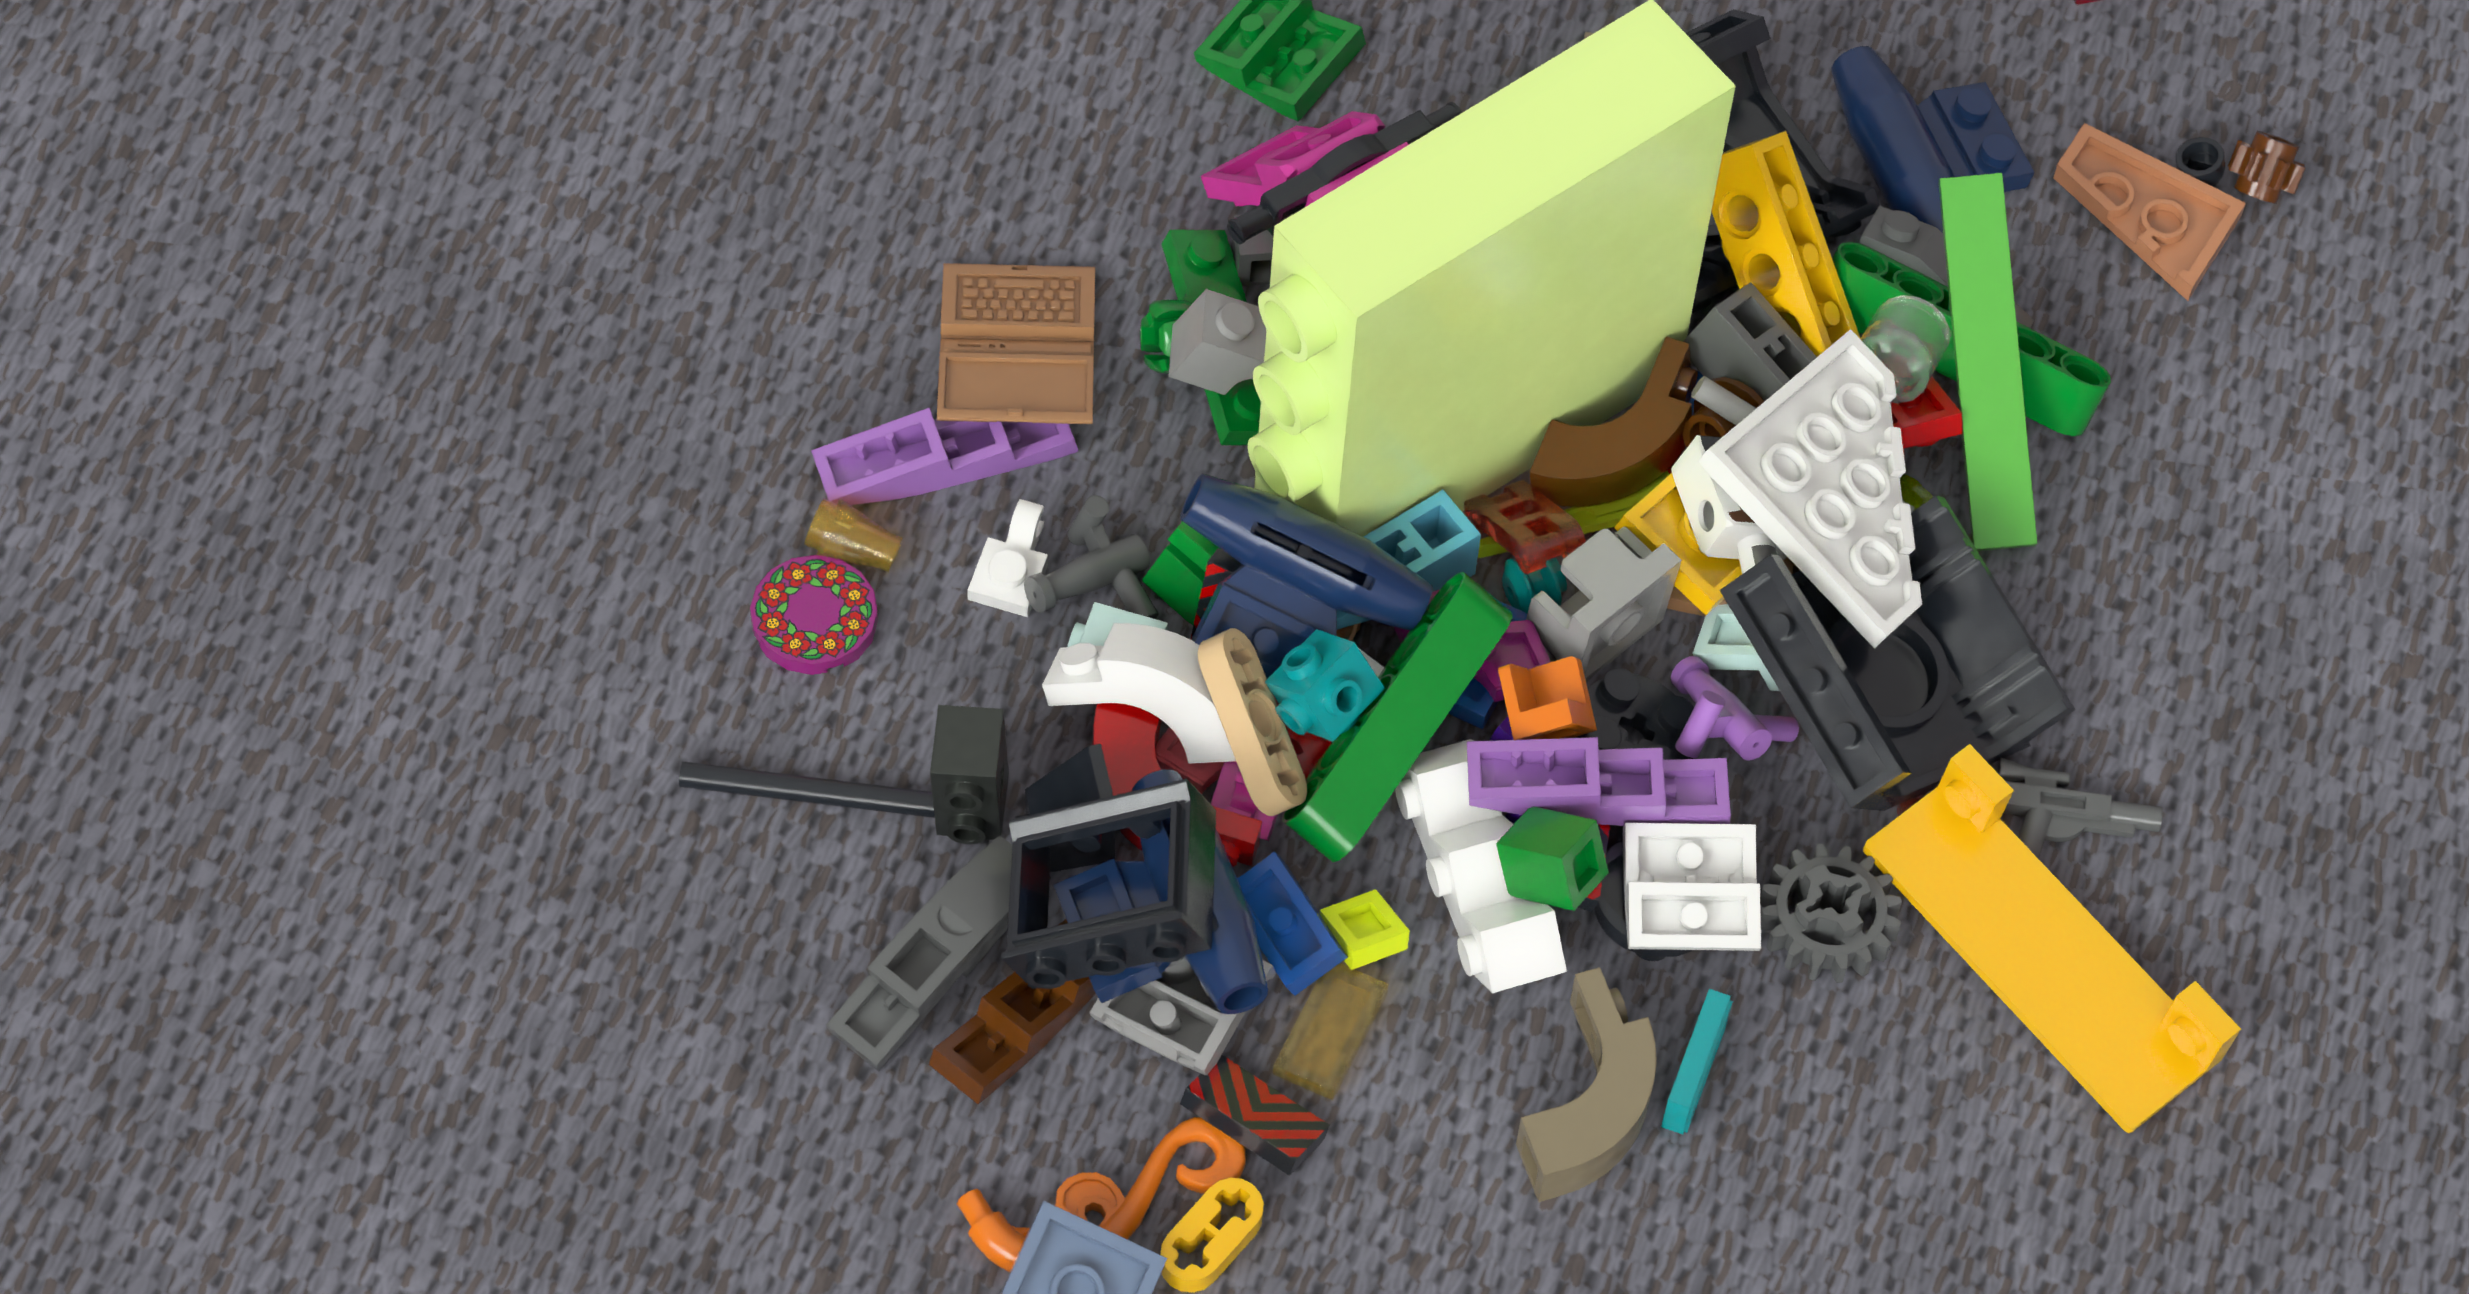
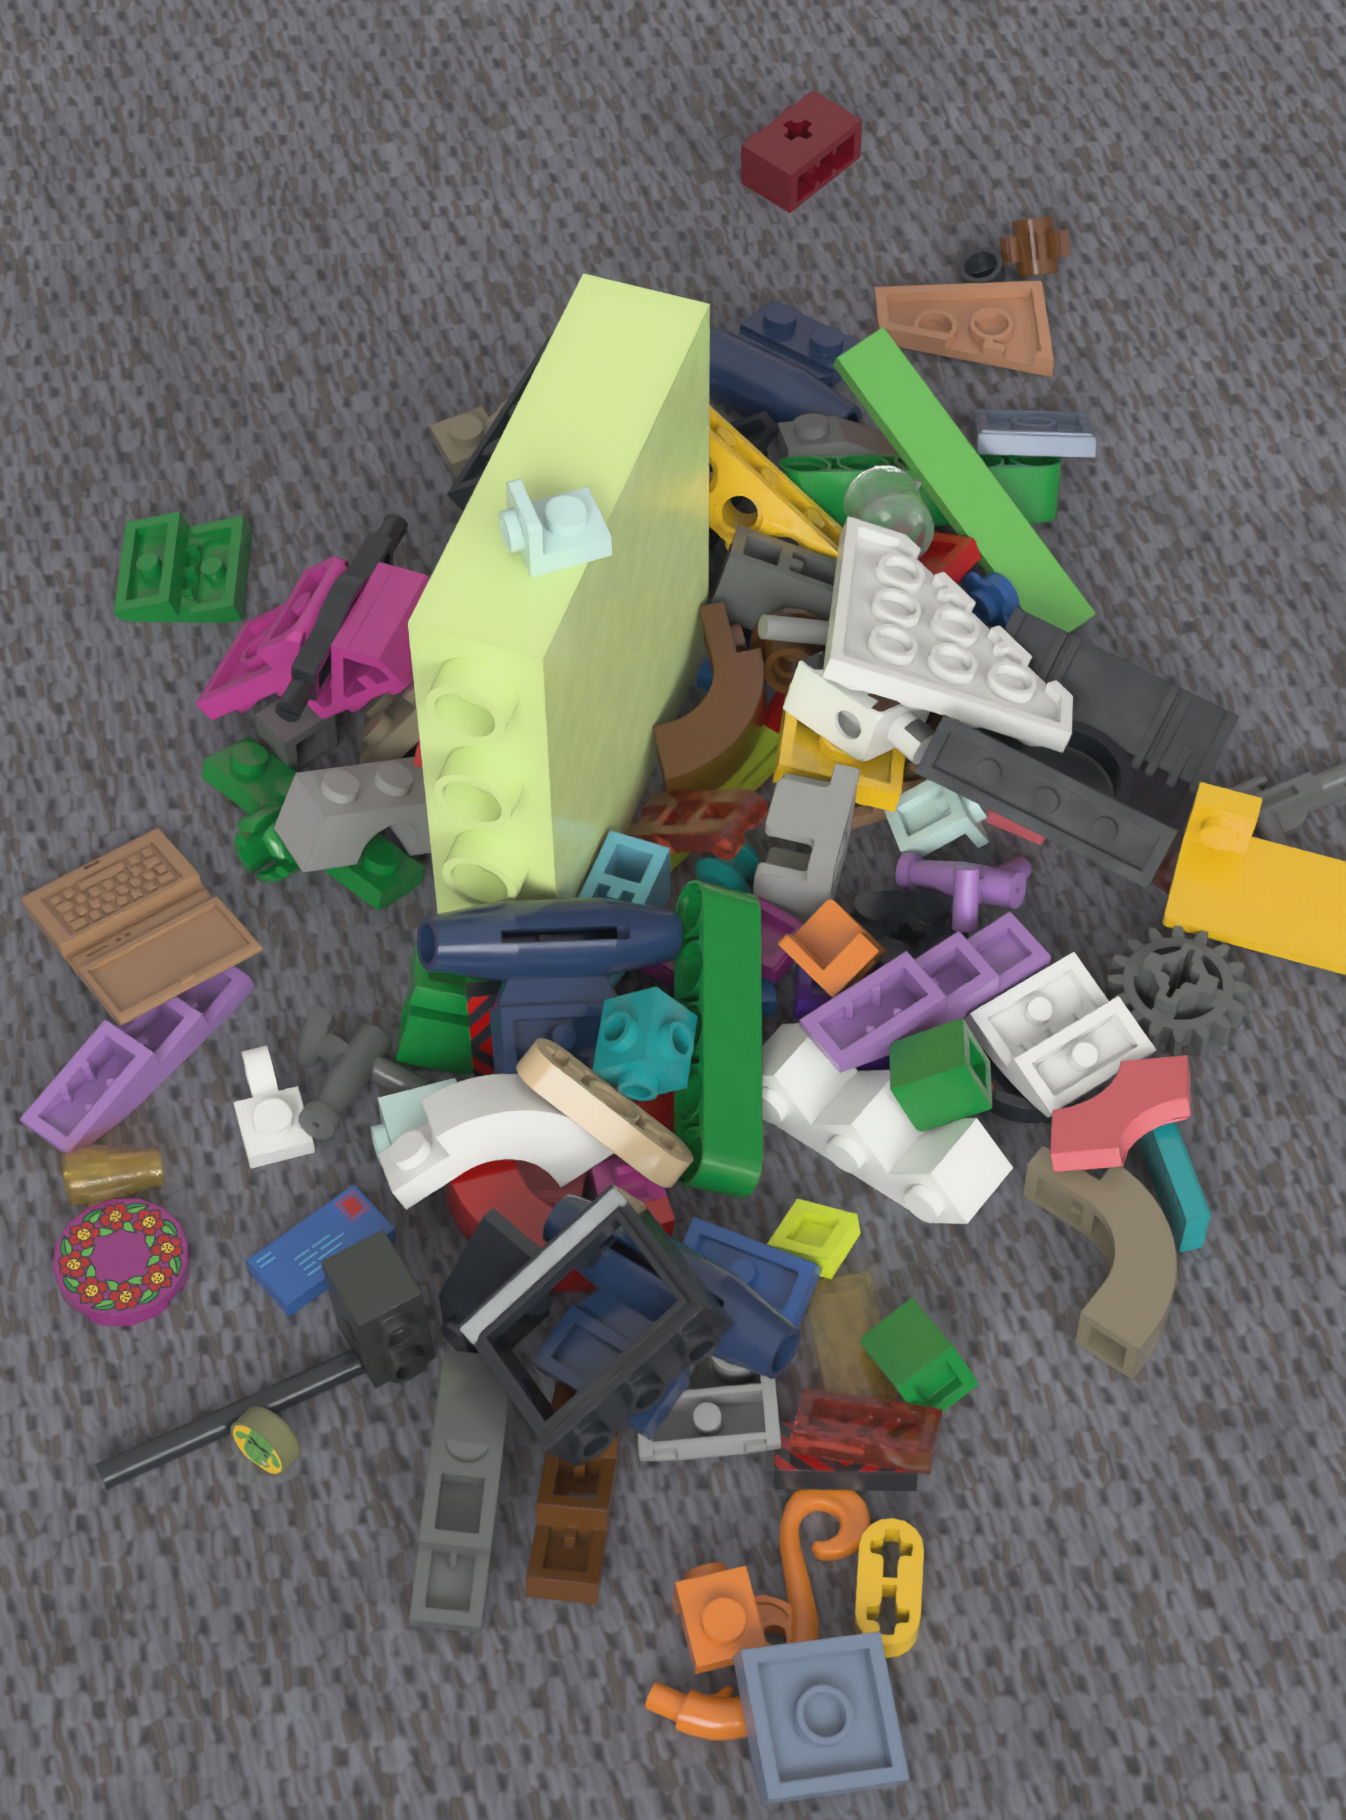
camera: 30 degrees left, 5 degrees down
none -> olive tile [230,1406,300,1476]
none -> blue tile [246,1185,397,1317]
none -> light aqua bracket [498,479,612,578]
none -> orange bracket [672,1562,767,1674]
none -> clear red tile [790,1388,943,1474]
none -> green panel [860,1297,979,1427]
none -> blue plate [962,571,1019,629]
none -> sand blue tile [973,409,1096,458]
none -> coral tile [1050,1055,1191,1172]

